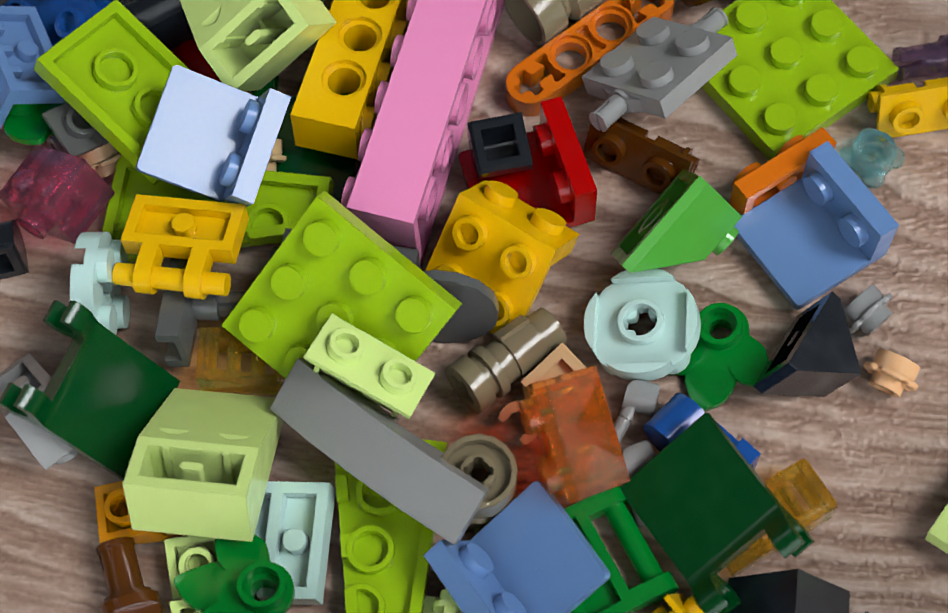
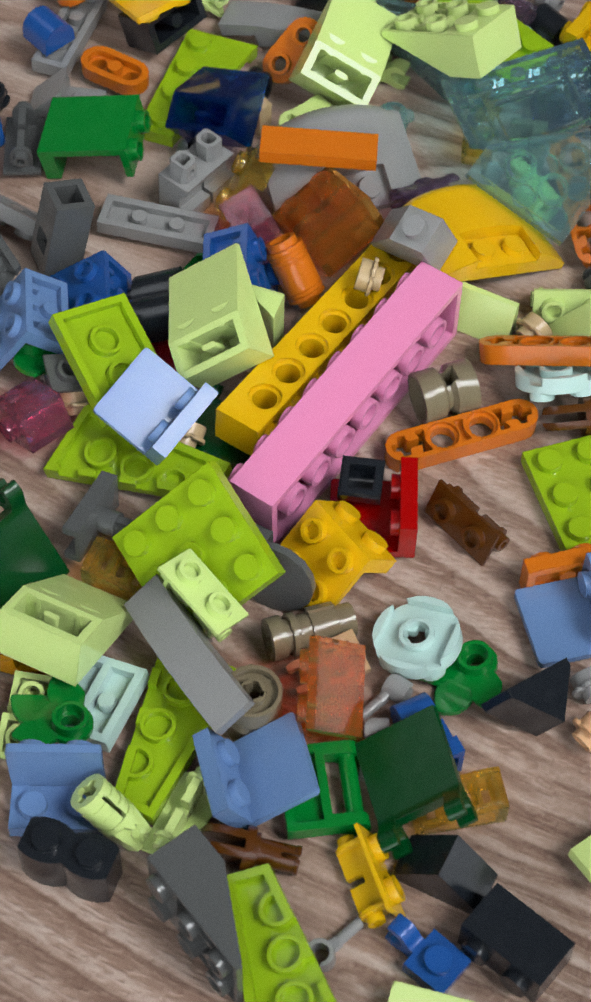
camera: 15 degrees right, 10 degrees down
light aqua plate [70,232,130,335] -> none
yellow plate [112,194,249,300] -> none
light grey plate [582,7,737,132] -> none
bright green slope [611,169,742,273] -> none

